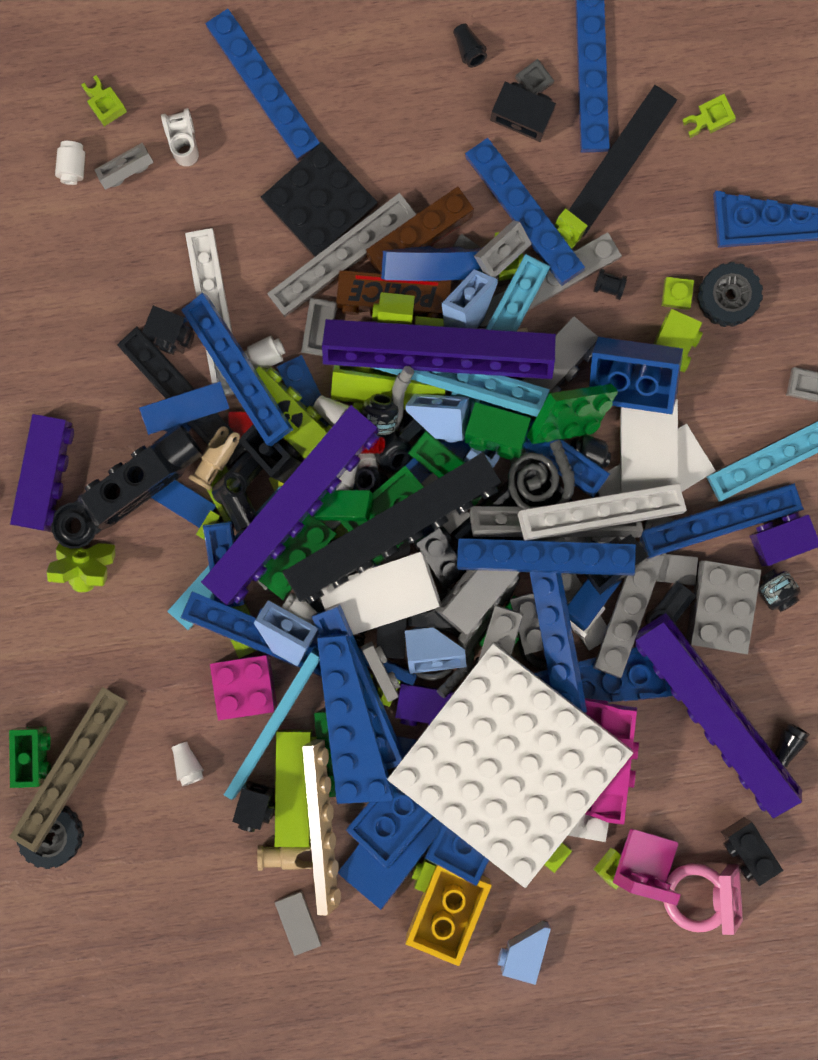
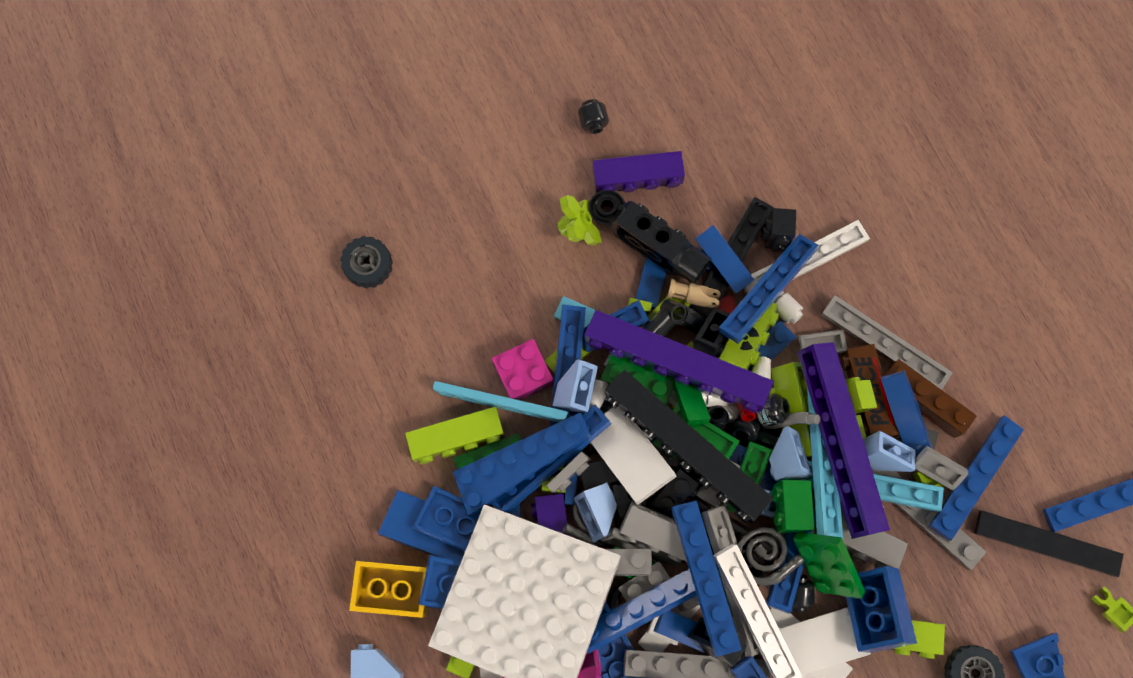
camera: 75 degrees right, 10 degrees down
dark tan plate [9,687,128,852] -> none
green brick [9,726,51,788] -> none
white brick [55,141,85,185] -> none
lime plate [81,75,127,127] -> none
light grey plate [95,143,154,190] -> none
white piece [161,108,199,166] -> none
white cone [172,742,204,786] -> none
blue plate [205,9,320,161] -> none
black brick [232,781,275,832] -> none
tan piece [257,844,313,871] -> none
black plate [261,142,378,257] -> none
light grey tile [275,890,322,956] -> none
tan plate [303,739,341,916] -> none
lime plate [411,858,436,893] -> none
black cone [453,23,487,68] -> none
black brick [490,81,556,142] -> none
dark grey tile [515,59,554,95] -> none
lime bracket [554,208,588,249] -> none
black bush [593,269,627,300] -> none
lime plate [661,277,694,310] -> none

